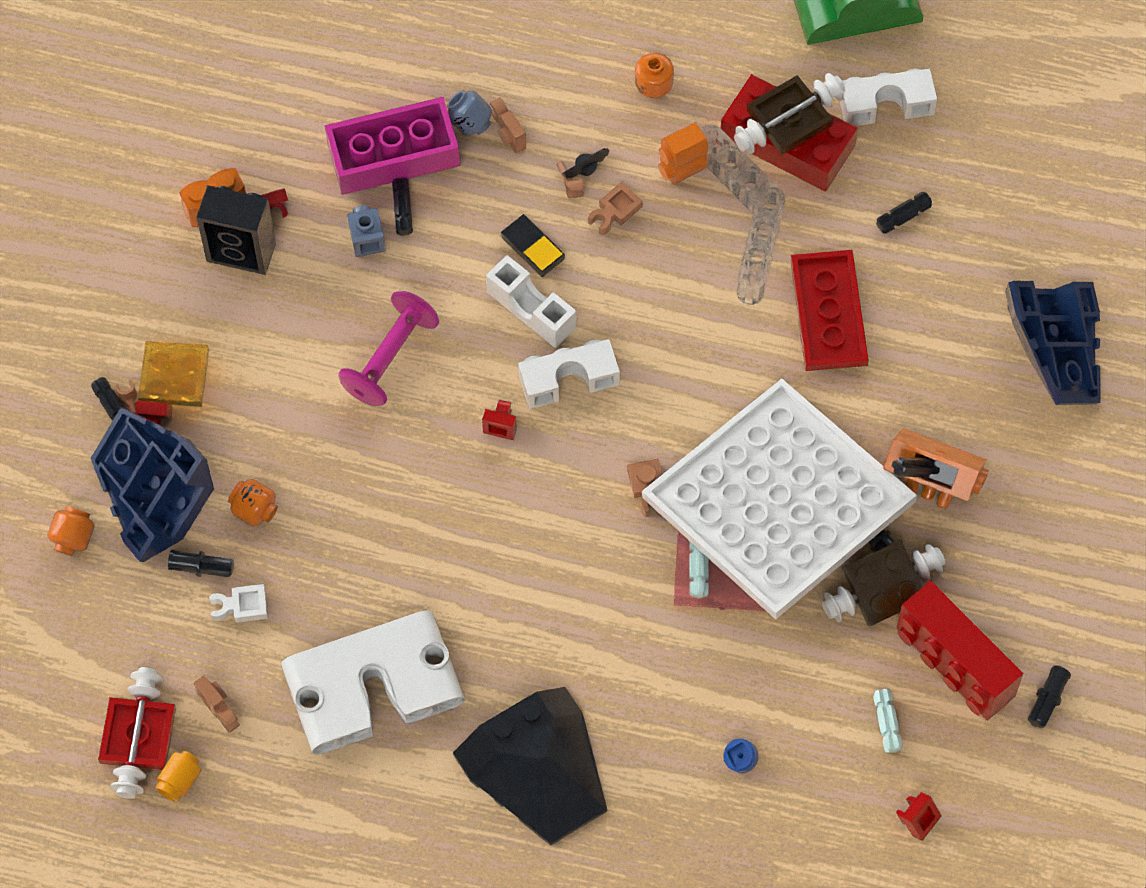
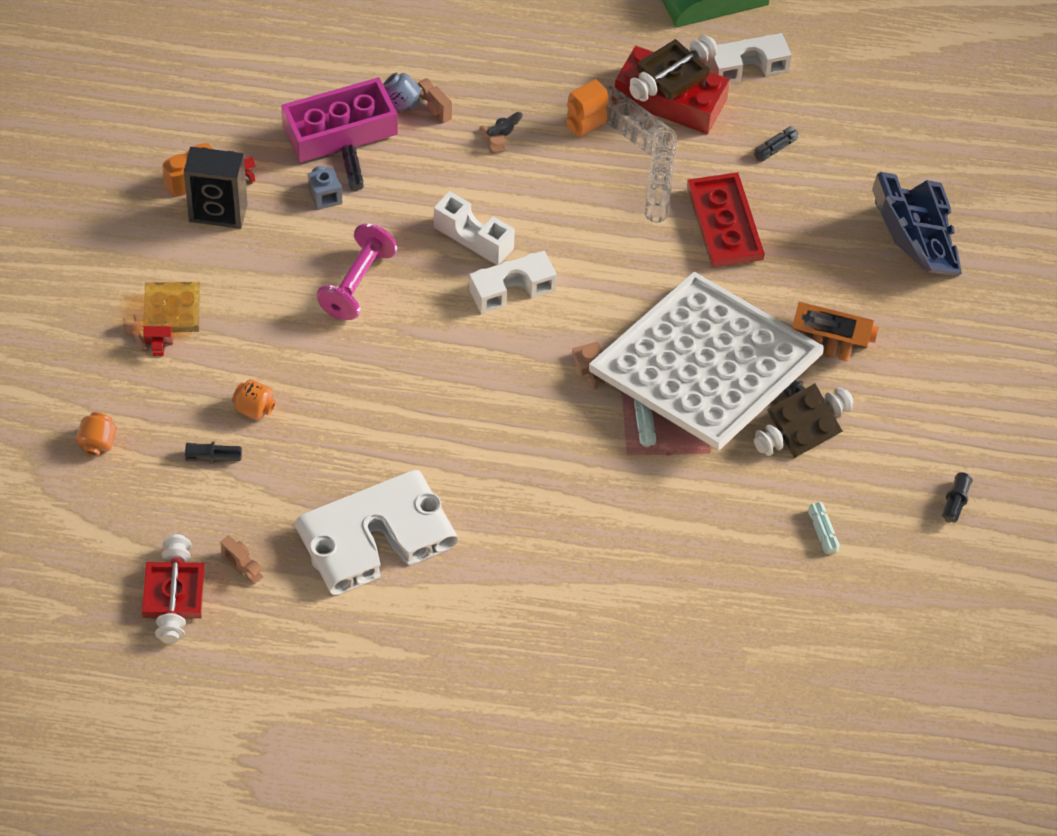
camera: 10 degrees left, 10 degrees down
dark blue wedge [90,408,214,562] -> none
black axle [91,377,125,420] -> none
light orange brick [155,751,202,803] -> none
white plate [209,584,268,623] -> none
black wedge [453,687,607,846] -> none
red tile [482,400,517,440] -> none
black tile [501,214,565,277] -> none
nougat plate [588,182,643,236] -> none
orange head [635,53,674,98] -> none
blue tile [723,739,759,773] -> none
red brick [896,580,1024,721] -> none
red tile [896,792,942,841] -> none

